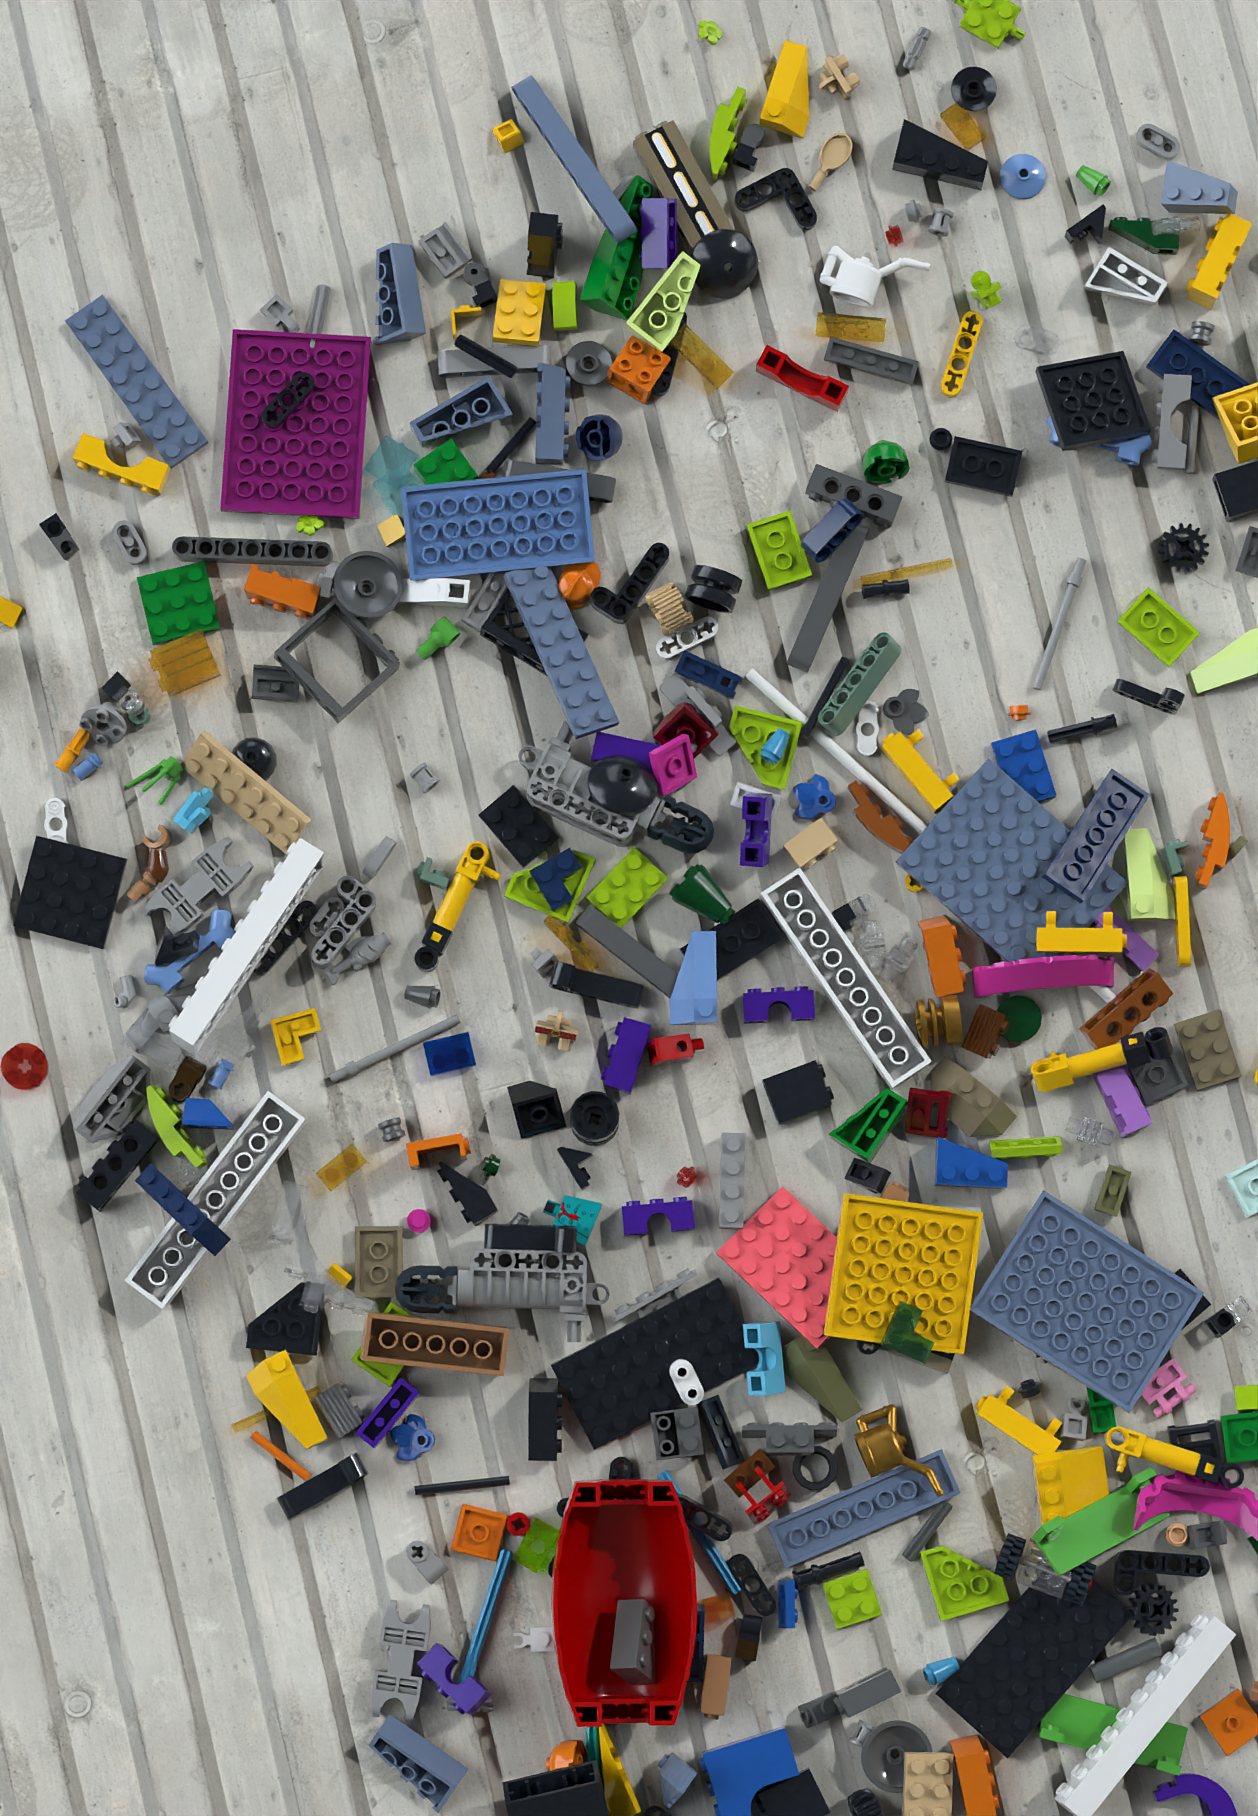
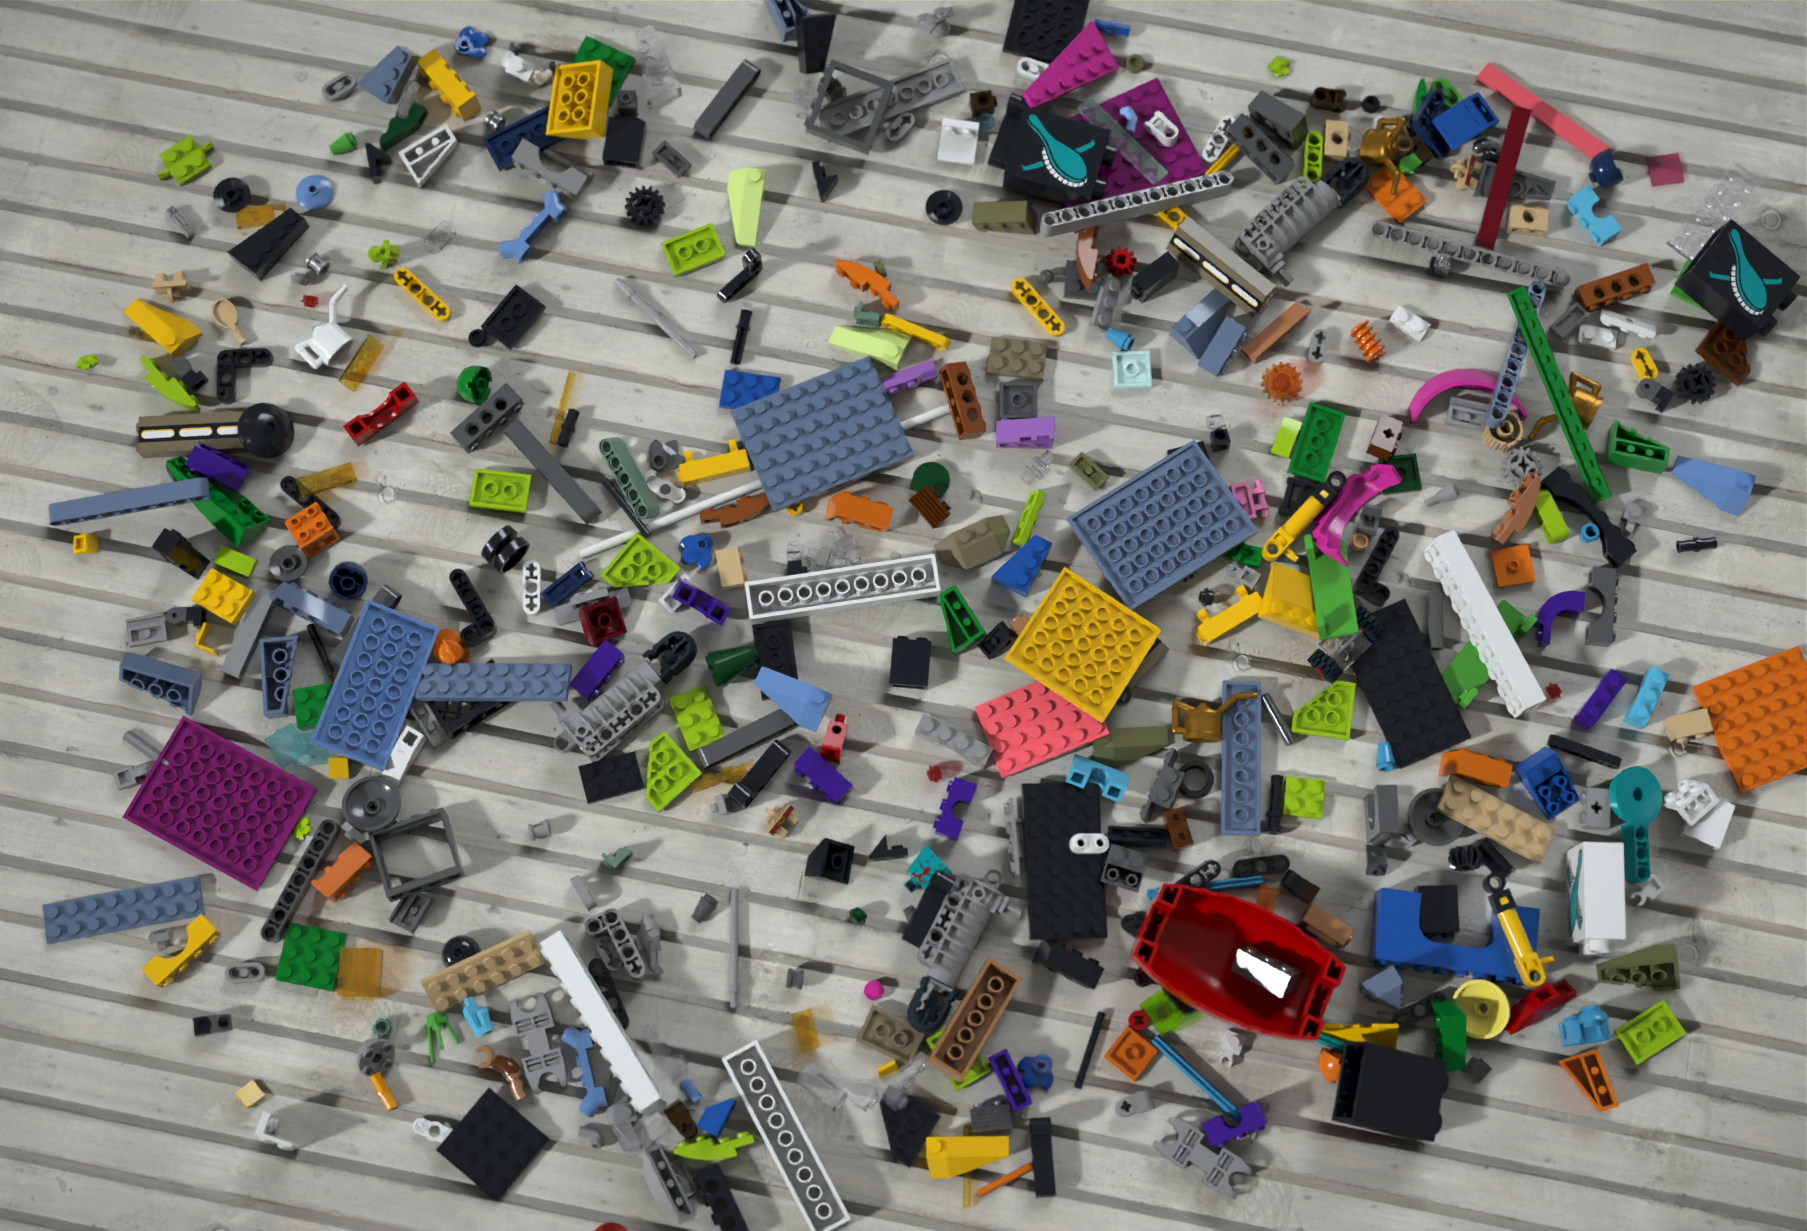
camera: 65 degrees left, 5 degrees down
medium blue pin [73,752,103,781] -> none
clear leg [102,671,145,716] -> none
dark blue arch [134,1164,231,1256] -> none
black slope [154,926,200,966] -> none
black beam [262,372,315,429] -> none
yellow plate [270,1008,322,1066] -> none
sand blue wedge [369,1714,468,1813] -> none
orange panel [406,1133,471,1170] -> none
yellow piece [414,841,501,972] -> none
bright green pin [416,616,461,660] -> none
clear blue plate [423,1032,476,1076] -> none
black slope [437,1162,499,1226] -> none
black axle [454,335,517,378] -> none
dark blue plate [529,848,582,912] -> none
black wheel [570,1091,619,1146] -> none
black dish [587,755,657,815] -> none
yellowish green wedge [626,251,701,352] -> none
tan brick [645,582,694,636] -> none
dark pink plate [649,734,697,796] -> none
red plate [736,1467,791,1524] -> none
dark purple arch [743,986,815,1024] -> none
dark azure cone [760,728,790,765] -> none
blue plate [778,1580,798,1628] -> none
dark blue beam [801,498,864,563] -> none
dark grey plate [824,337,919,385] -> none
clear green plate [880,1301,934,1364] -> none
dark red plate [905,1087,952,1139] -> none
pearl gold wheel [914,995,963,1049] -> none
dark pink windscreen [972,955,1114,998] -> none
orange plate [1008,705,1031,720] -> none
yellow piece [1030,1027,1173,1092] -> none
black plate [1035,351,1151,451] -> none
yellow brick [1036,911,1127,953] -> none
dark blue plate [1042,769,1150,904] -> none
black gear [1127,1583,1179,1636] -> none

